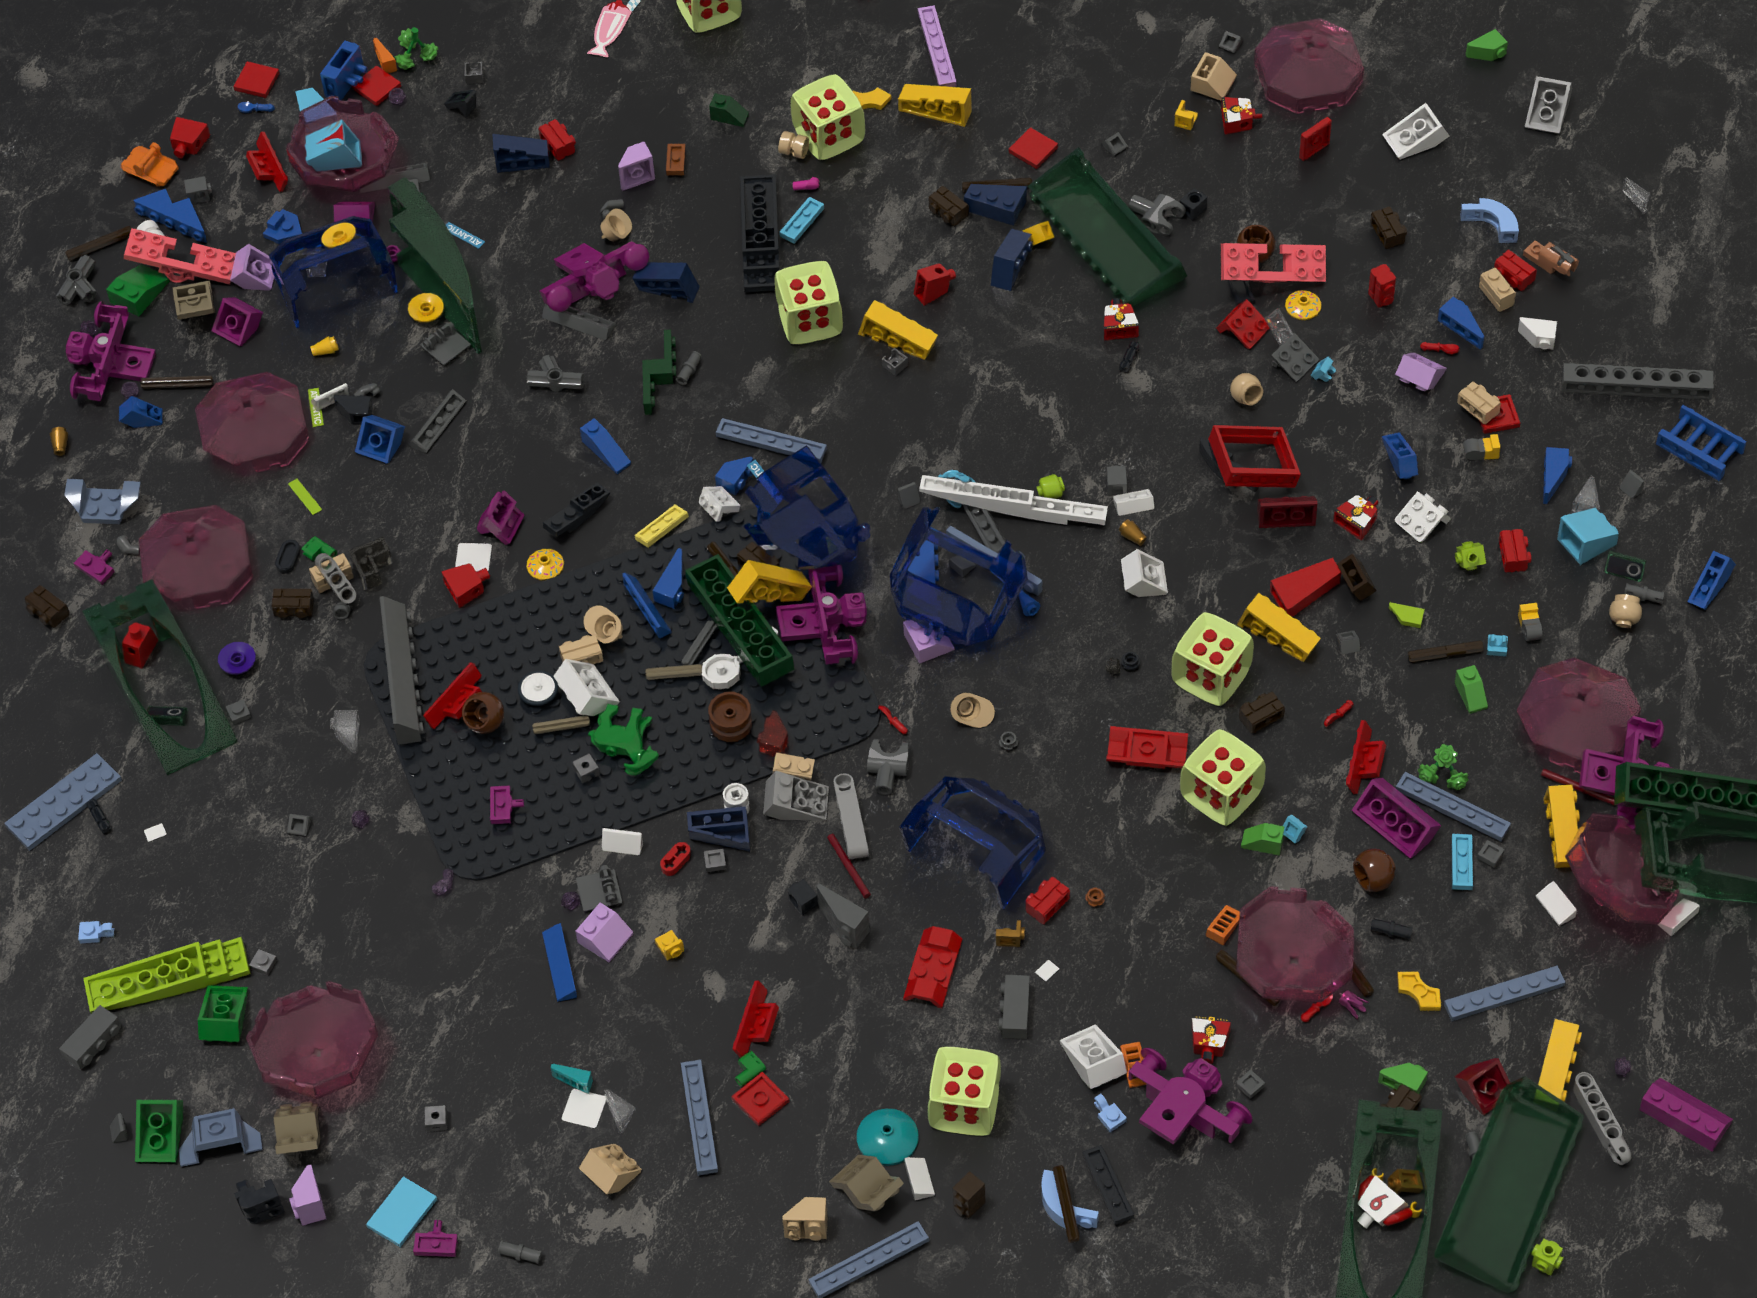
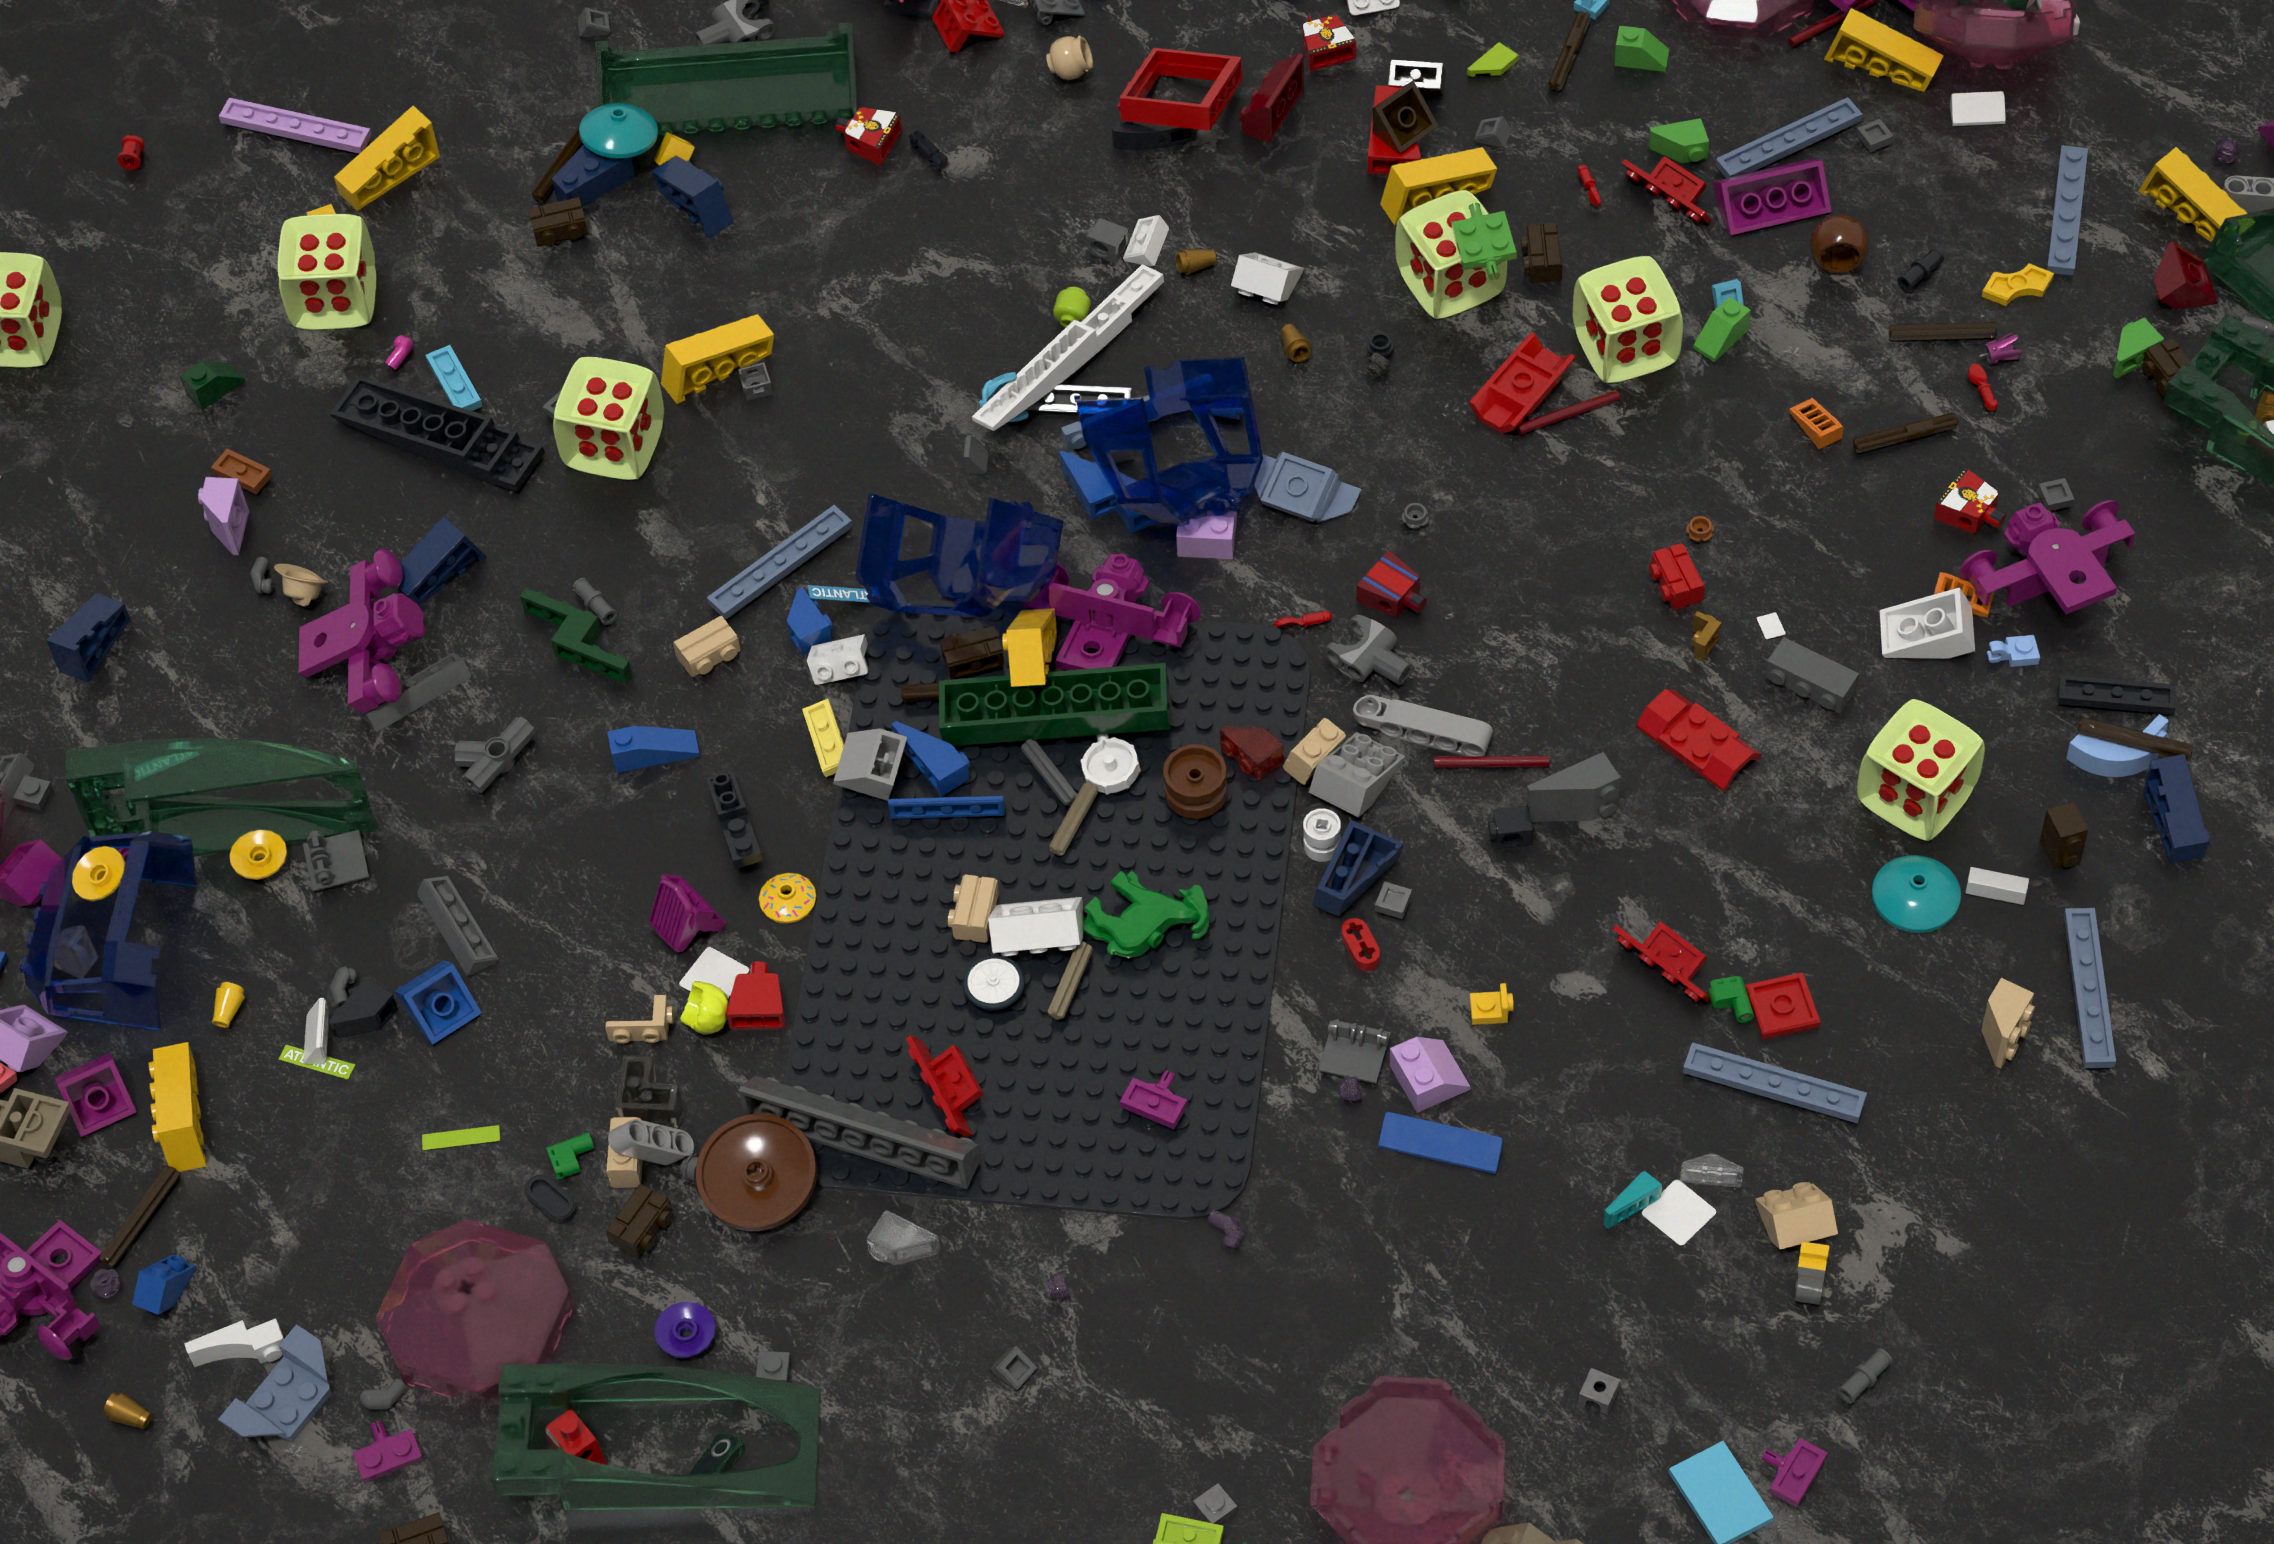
camera: 60 degrees left, 0 degrees up
clear pink windscreen [195,372,309,472] -> none
reddish brown wheel [462,692,504,734] -> none
red brick [538,119,576,161] -> none
flat silver piece [572,753,600,783] -> none
tan piece [584,606,623,643] -> none
white slope [602,828,643,855] -> none
tan wheel [778,131,809,159] -> none
dark tan bracket [829,1155,904,1211] -> none
clear blue windscreen [899,776,1046,909] -> none
red torso [914,264,956,305] -> none
tan piece [950,693,995,728] -> none
red tile [1009,127,1058,169] -> none
clear pink windscreen [1236,886,1354,1002] -> none
bright green plant [1418,744,1469,790] -> none
medium azure plate [1452,834,1473,890] -> none
none -> yellow wedge [149,1042,207,1172]
none -> white slope [184,1318,284,1367]
none -> teal dish [579,103,658,158]
none -> tan bracket [605,995,674,1043]
none -> tan brick [673,616,741,677]
none -> neon yellow hair [680,981,729,1035]
none -> reddish brown dish [696,1114,817,1231]
none -> light grey slope [833,729,907,801]
none -> sand blue piece [1251,452,1362,523]
none -> pearl gold cone [1281,324,1311,362]
none -> dark red torso [1356,551,1427,617]
none -> dark brown slope [1373,81,1438,153]
none -> bright green plate [1452,203,1517,280]
none -> dark red bar [1517,390,1620,435]
none -> bright green slope [1649,118,1709,163]
none -> leg [1795,1242,1829,1305]
none -> dark blue wedge [2143,754,2210,864]

